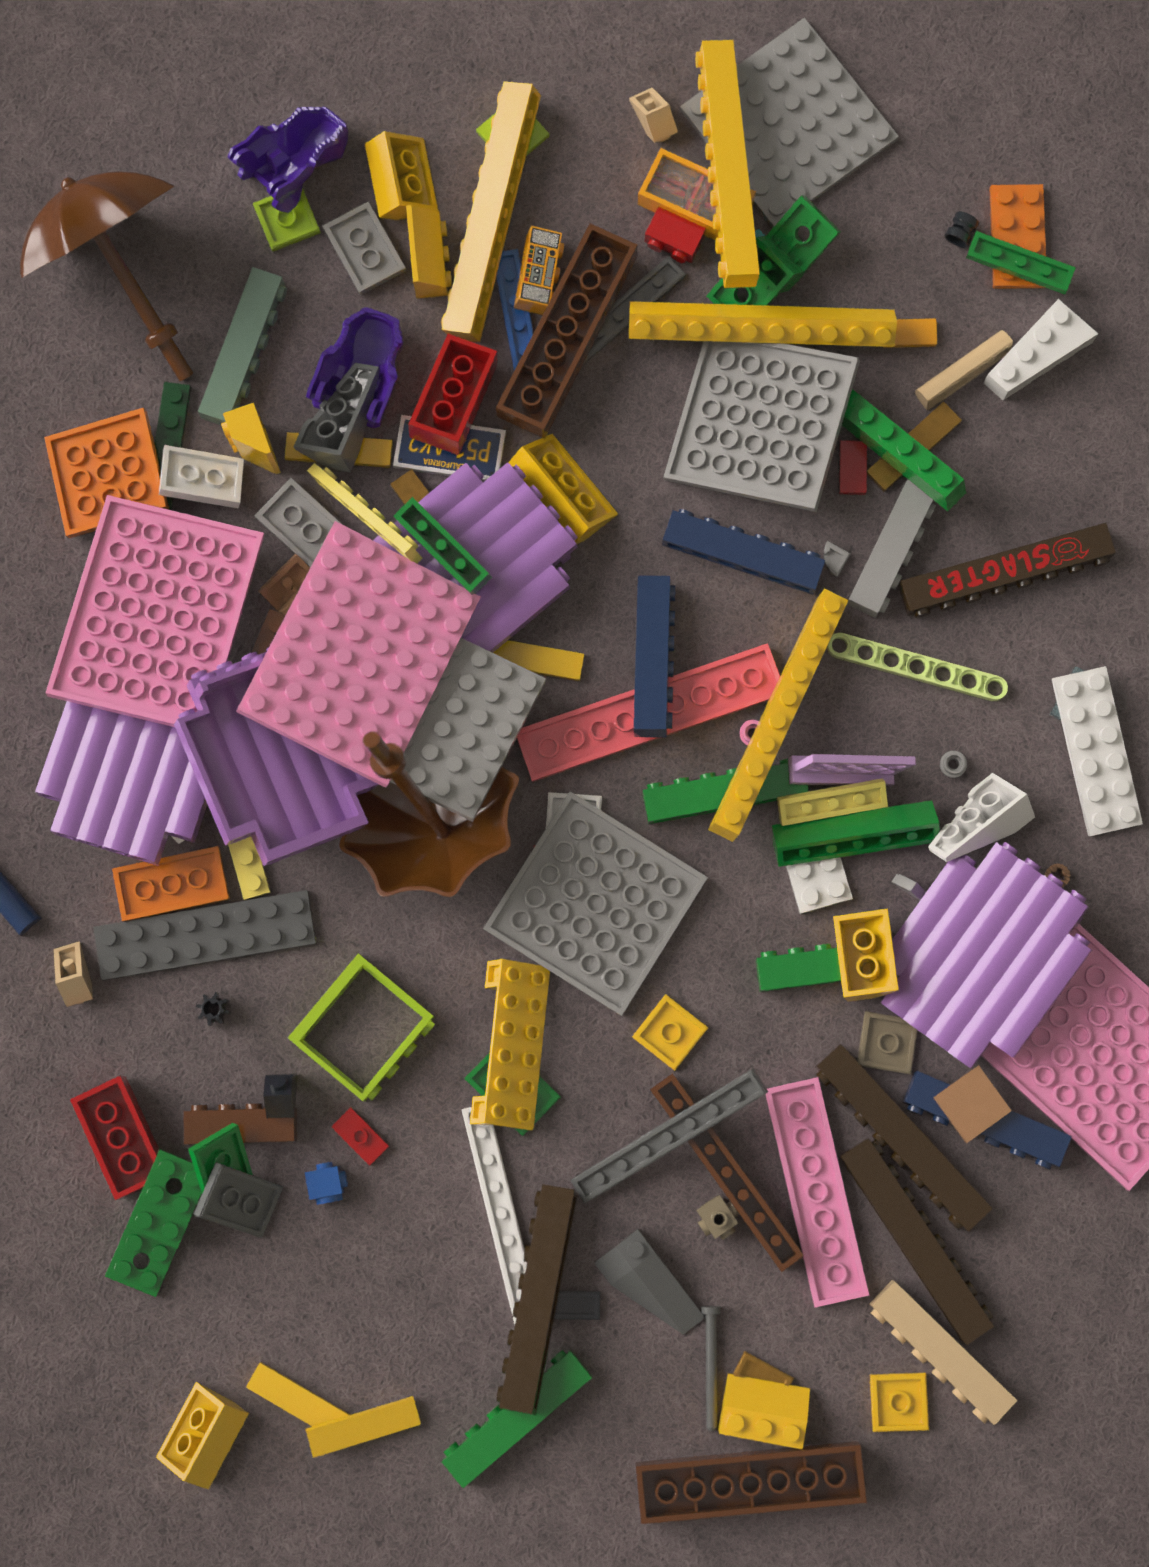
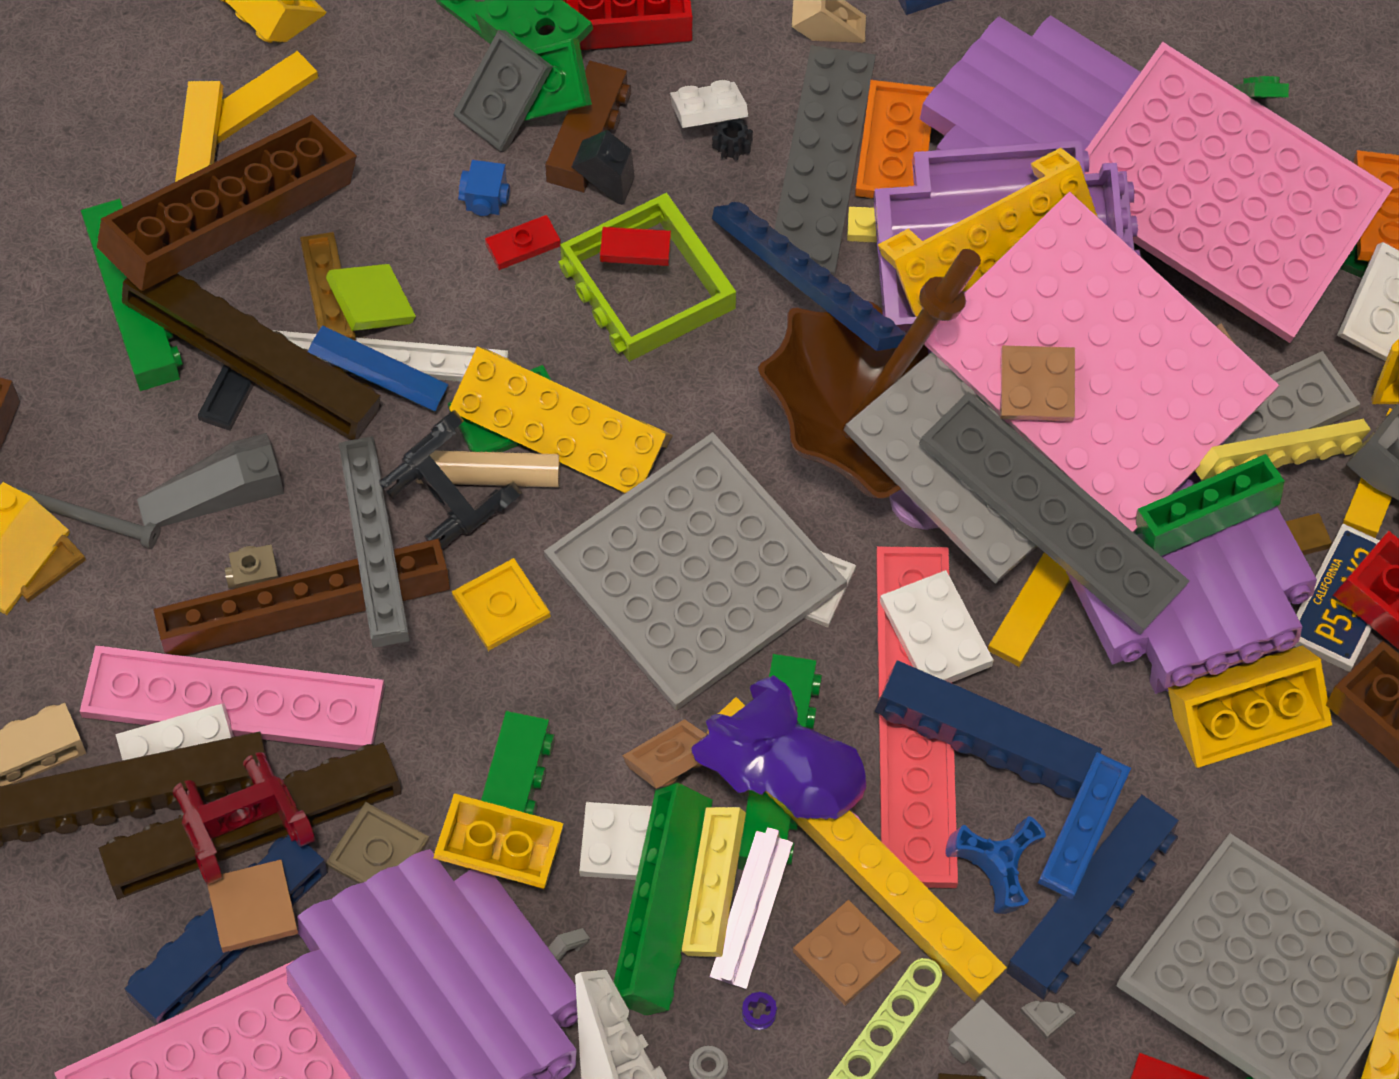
camera: 105 degrees right, 20 degrees down
none -> reddish brown brick [97,114,357,291]
none -> white plate [115,703,234,760]
none -> dark red connector [172,752,315,885]
none -> pearl gold tile [300,232,356,341]
none -> blue tile [308,325,449,411]
none -> lime tile [326,264,416,331]
none -> black connector [379,410,523,550]
none -> tan brick [417,451,560,488]
none -> red tile [600,227,671,266]
none -> medium nougat plate [622,719,707,789]
none -> white plate [670,80,748,128]
none -> dark purple animal [691,675,866,819]
none -> dark blue plate [712,202,906,351]
none -> dark purple bush [742,992,777,1030]
none -> medium nougat plate [793,900,901,1006]
none -> yellow bracket [878,147,1098,316]
none -> white plate [880,570,993,683]
none -> dark grey plate [919,391,1189,635]
none -> blue piece [946,816,1046,914]
none -> medium nougat plate [1000,345,1075,421]
none -> blue tile [1038,752,1131,899]
none -> green plate [1234,76,1289,99]

